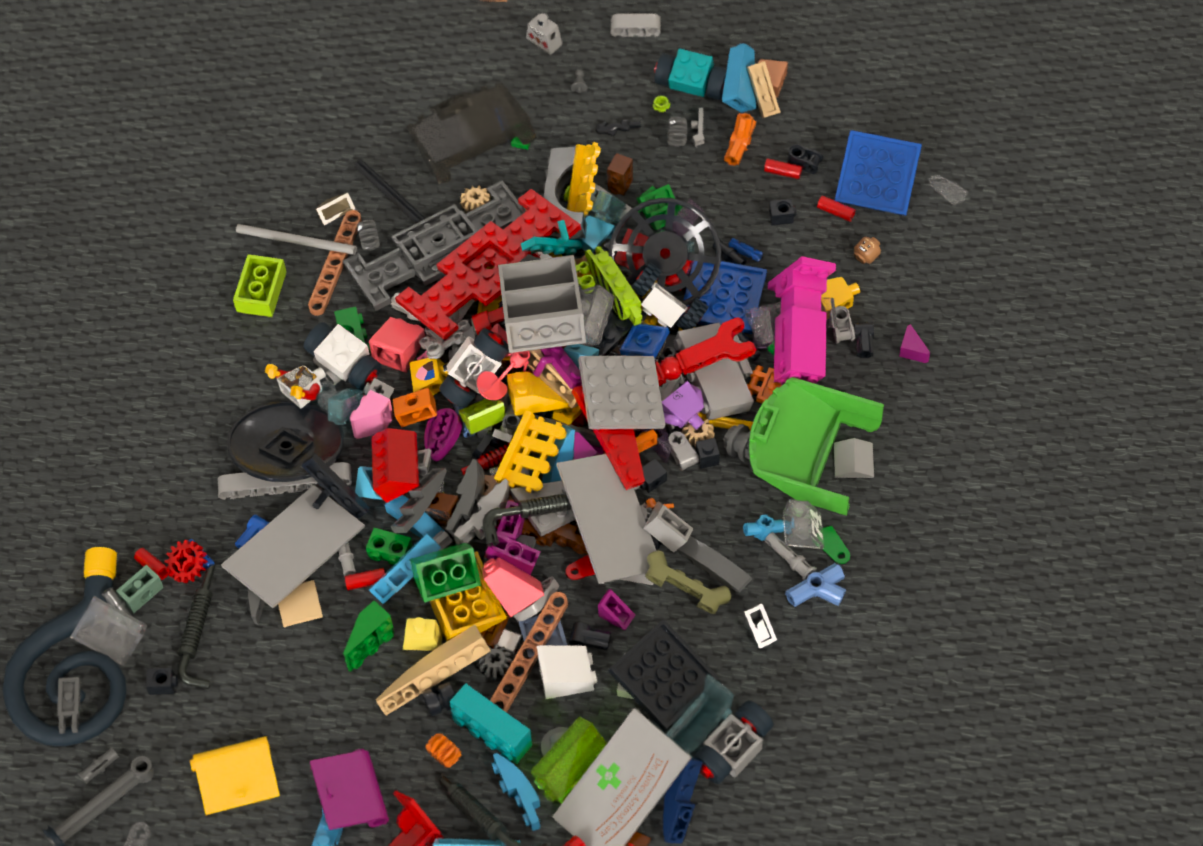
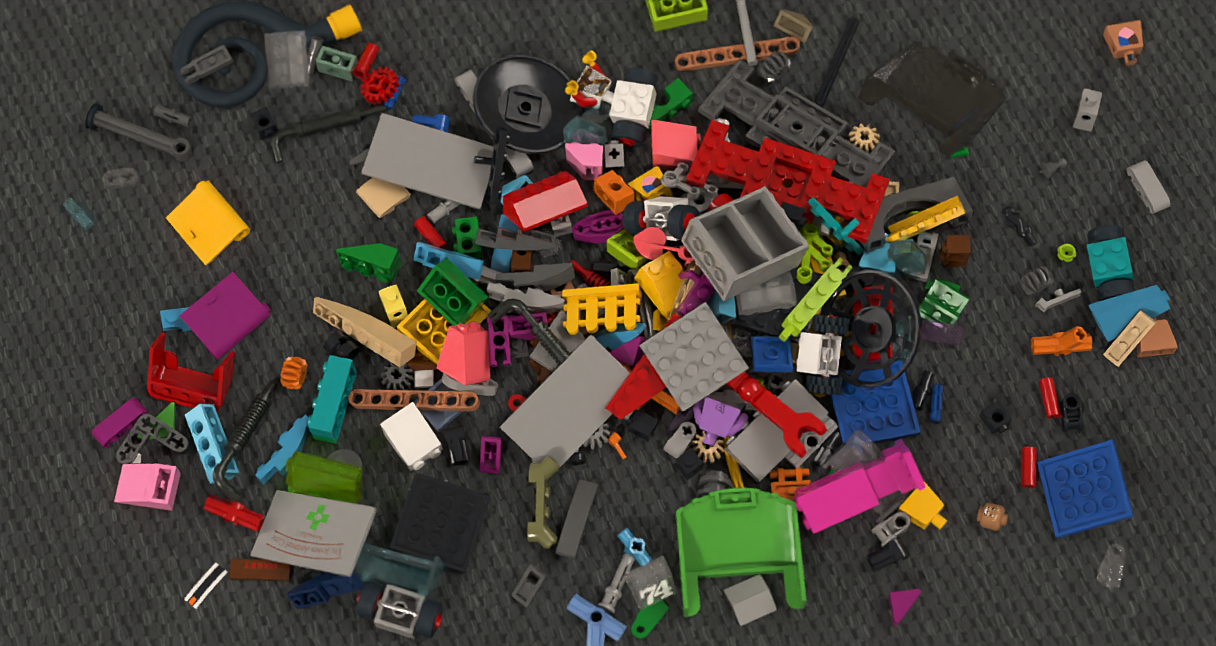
camera: 65 degrees right, 10 degrees up
light grey slope [644,501,693,552] -> none

